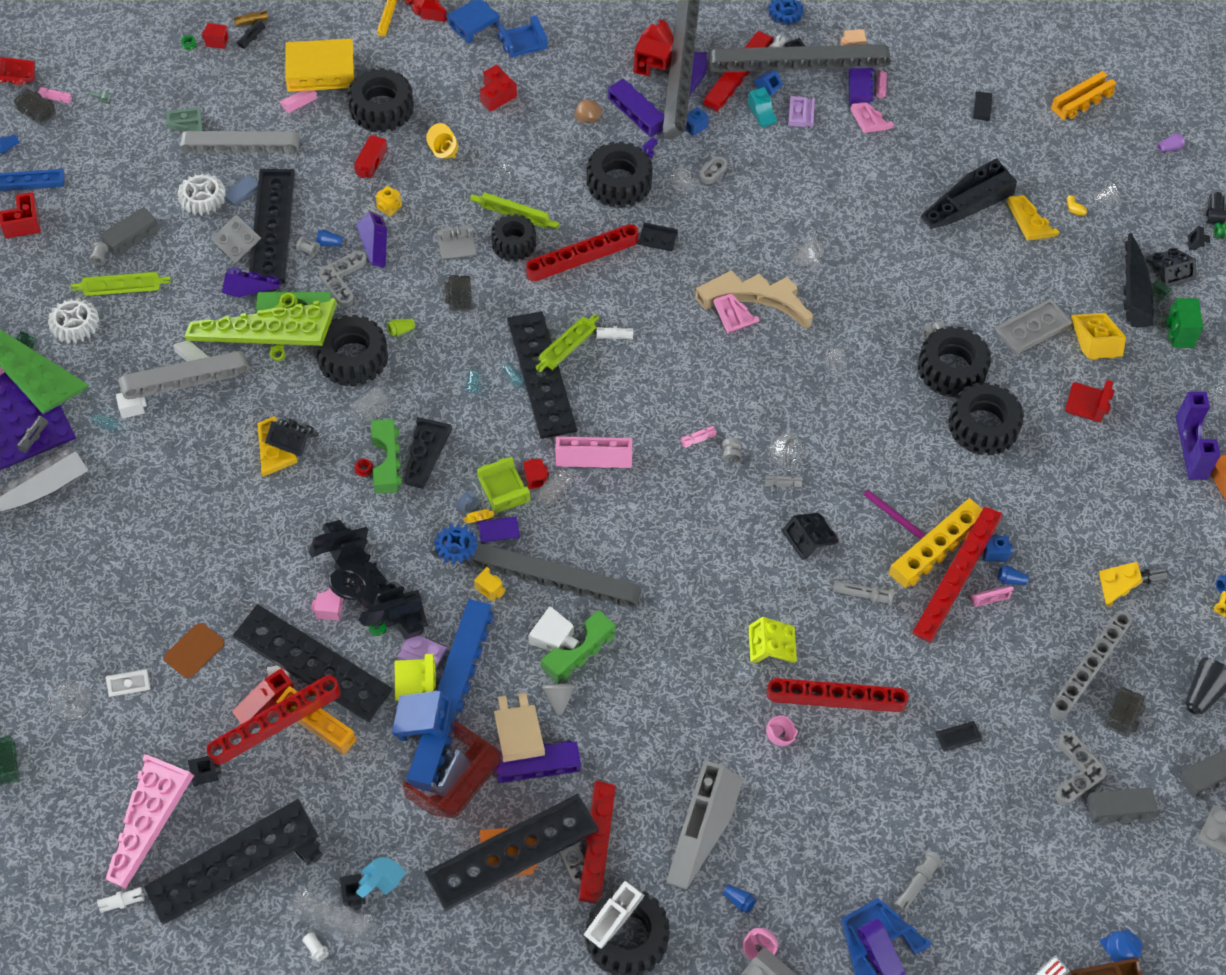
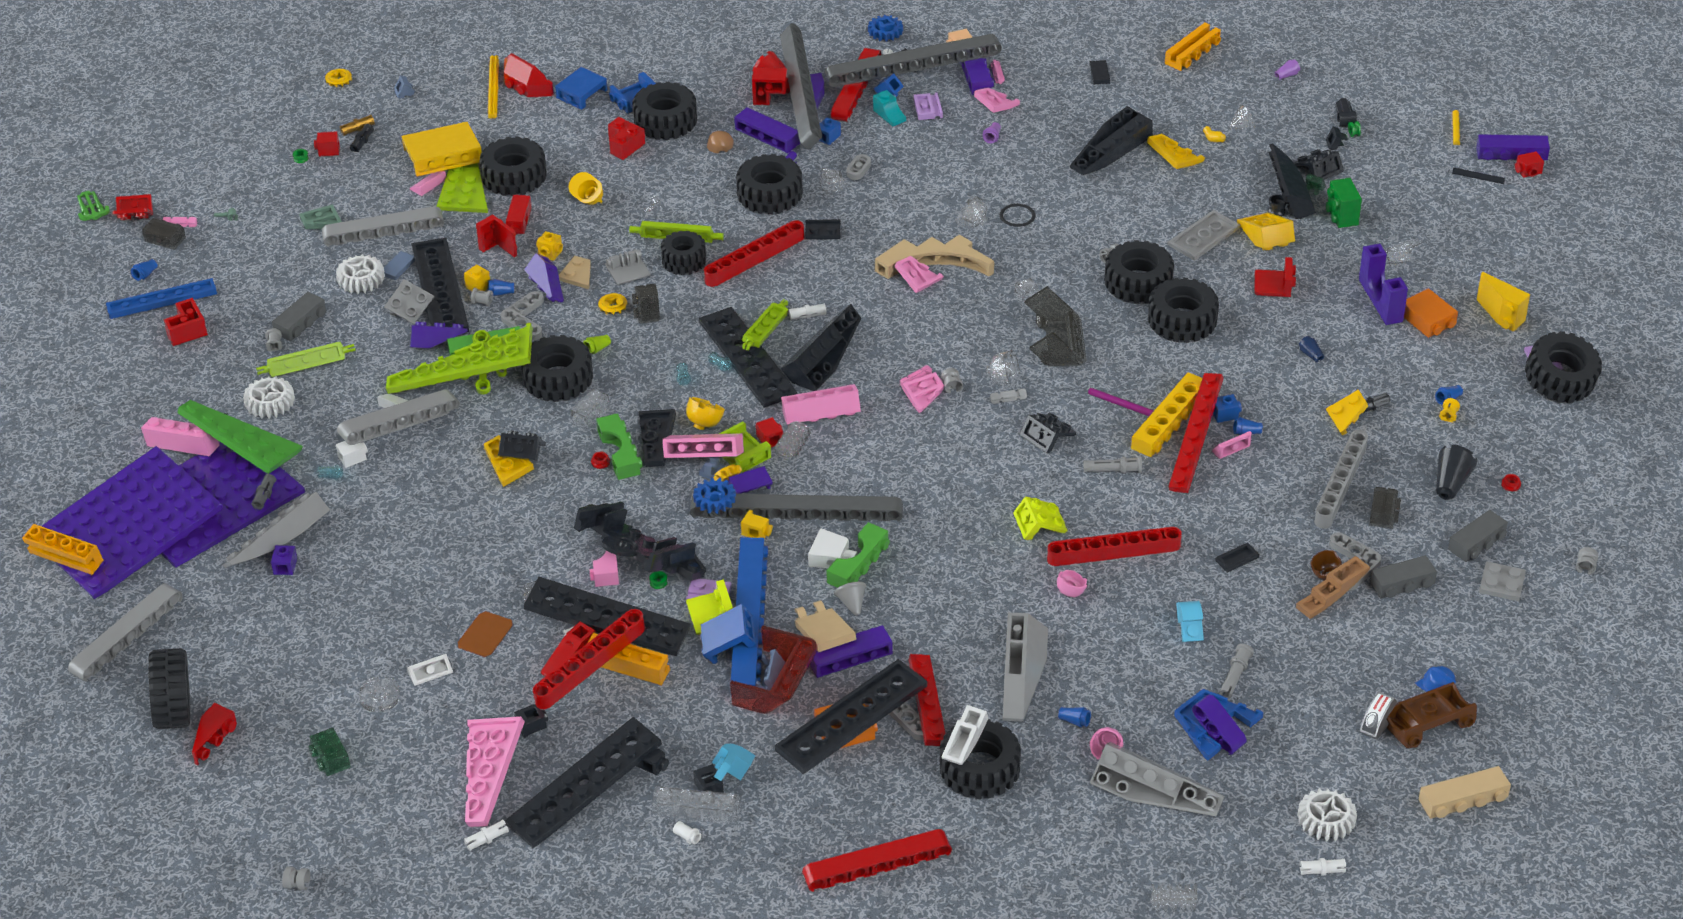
camera: 10 degrees left, 15 degrees down
none -> dark purple brick [271,545,298,575]
none -> lime wing [436,163,488,213]
none -> yellow brick [464,264,490,292]
none -> red bracket [476,214,517,258]
none -> tan wing [559,256,591,289]
none -> yellow gear [598,293,627,315]
none -> black tyre [632,82,697,140]
none -> bright pink brick [663,433,744,458]
none -> yellow cylinder [686,397,725,430]
none -> black wedge [781,304,862,391]
none -> bright pink wing [902,372,944,413]
none -> medium lavender cone [983,122,1001,144]
none -> black piece [999,203,1036,227]
none -> clear smoke windscreen [1024,286,1087,367]
none -> medium azure brick [1176,601,1204,642]
none -> black wheel [1268,194,1286,217]
none -> medium nougat slope [1296,556,1370,619]
none -> dark blue cone [1299,336,1325,362]
none -> reddish brown hair [1310,550,1342,581]

